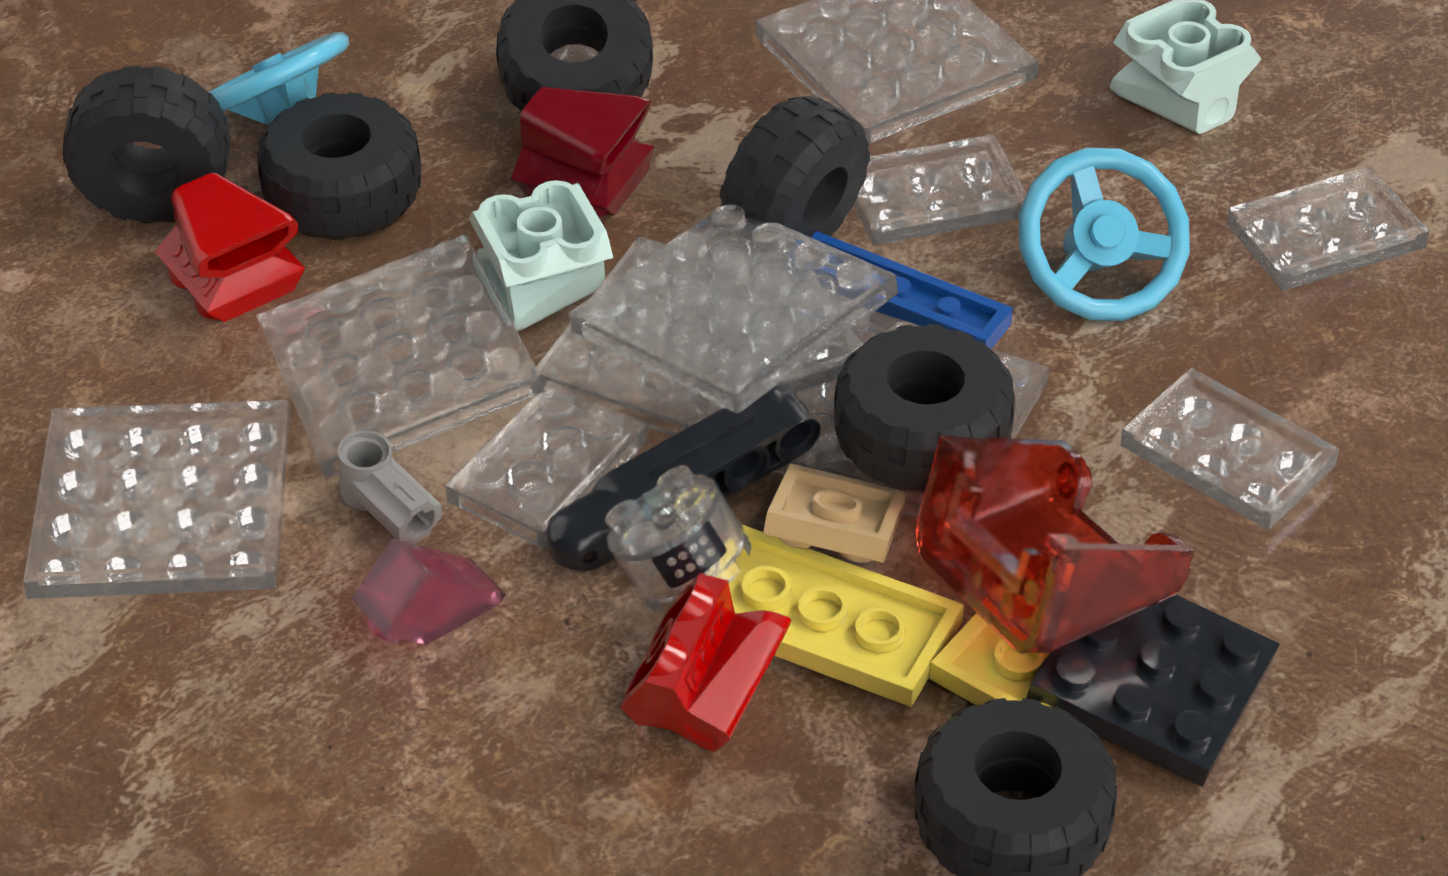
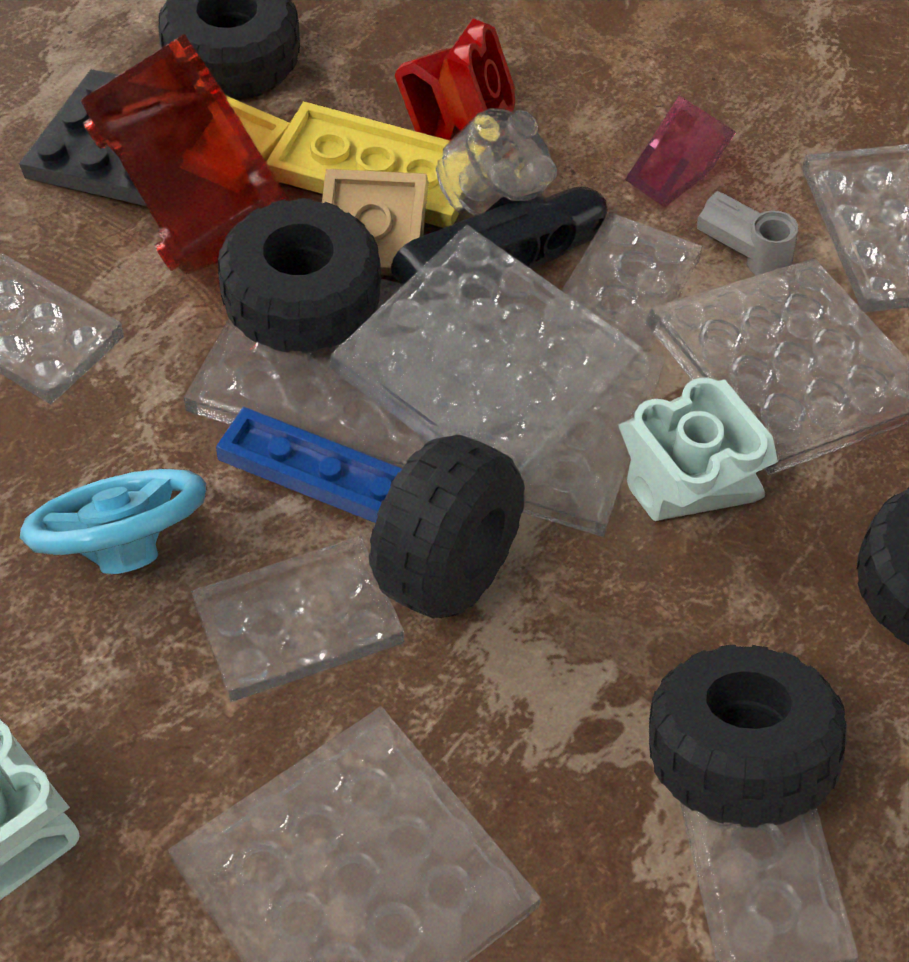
camera: 170 degrees right, 10 degrees up
dark red piece [511,87,654,217] -> none

